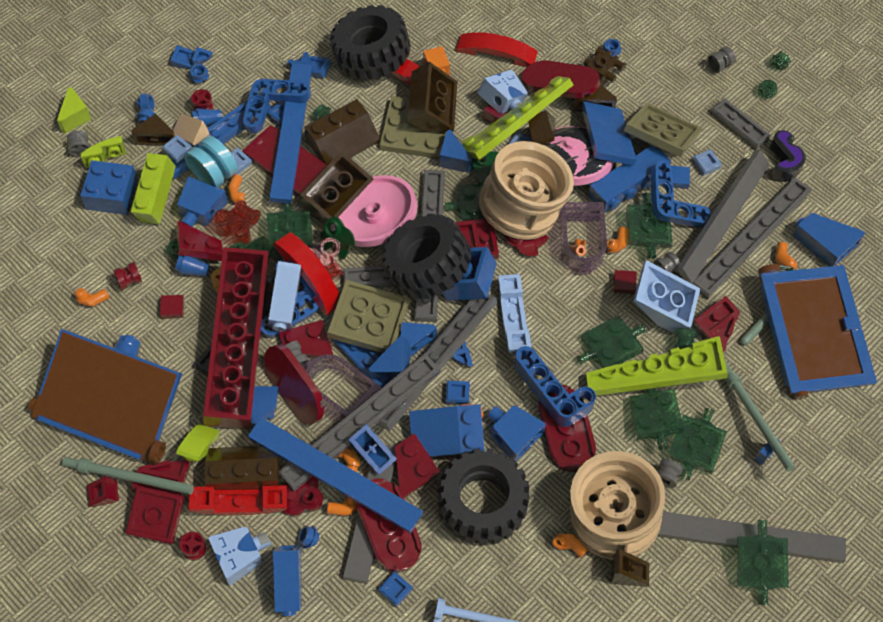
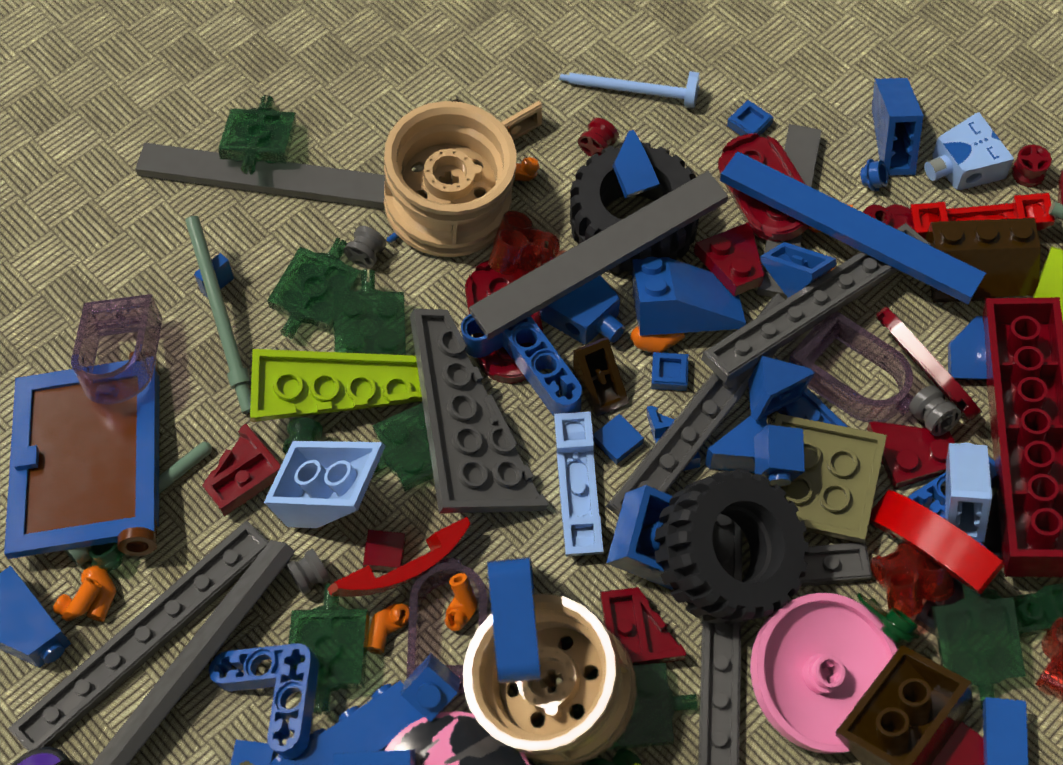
camera: 175 degrees left, 0 degrees up
none -> orange arm [53,577,103,621]
none -> window [71,294,163,405]
none -> red slope [327,517,470,597]
none -> blue brick [401,653,460,722]
none -> dark grey wing [410,309,549,513]
none -> dark grey tile [469,171,728,340]
none -> clear red piece [488,211,560,275]
none -> blue beam [488,558,541,684]
none -> tan slope [501,101,542,141]
none -> dark brown slope [573,337,629,417]
none -> dark red wheel [578,117,619,157]
none -> blue tile [593,414,644,465]
none -> blue slope [612,130,659,198]
none -> blue brick [754,425,805,486]

